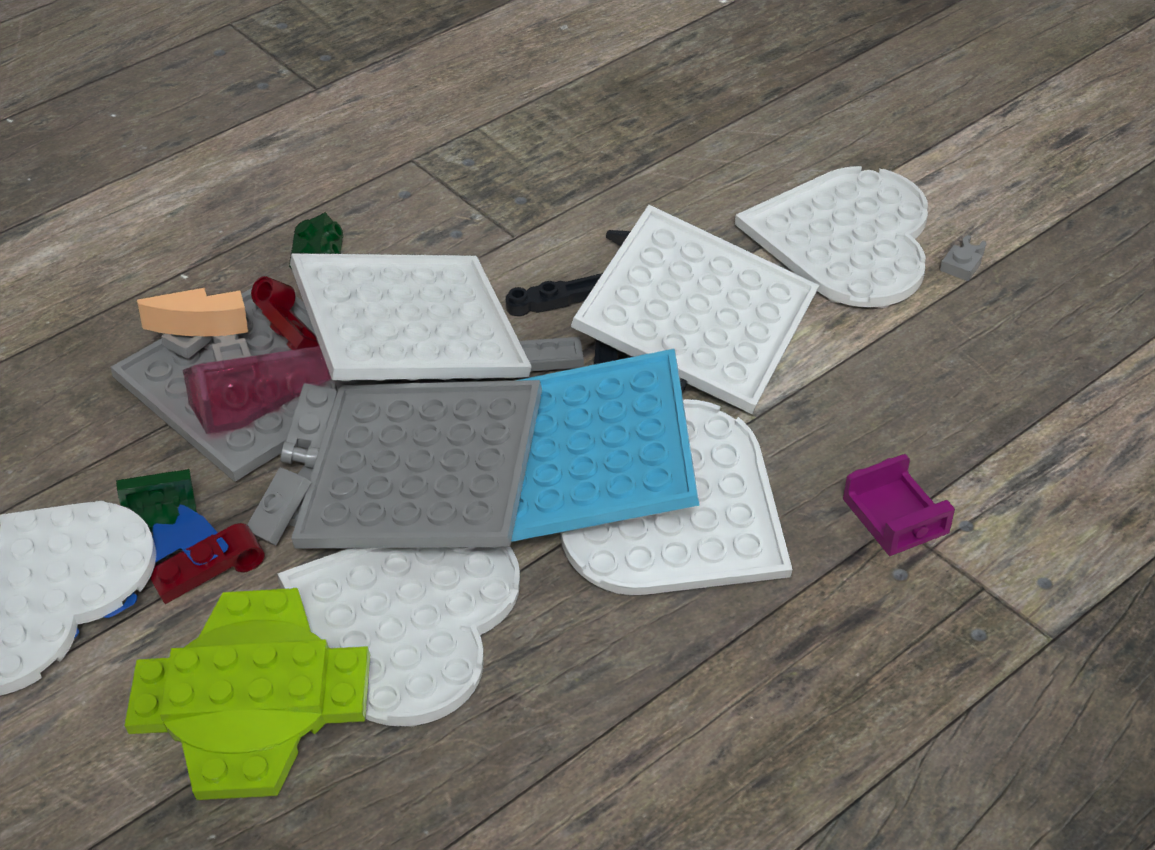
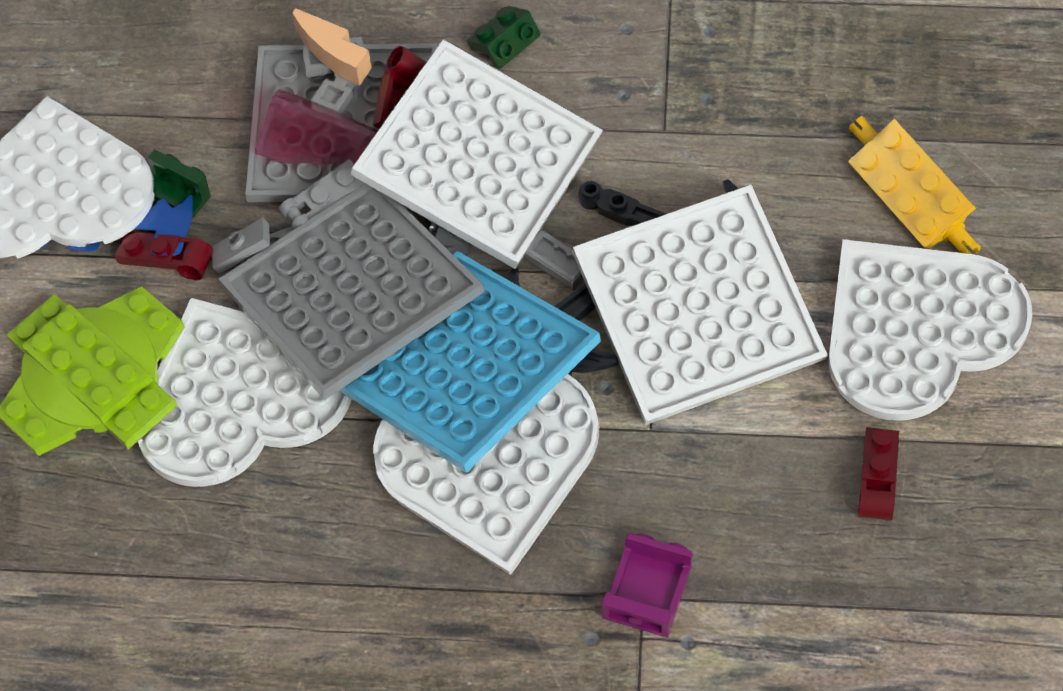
camera: 50 degrees right, 15 degrees up
light grey plate [940,235,986,282] -> none
none -> yellow plate [848,116,981,254]
none -> dark red plate [858,427,899,521]

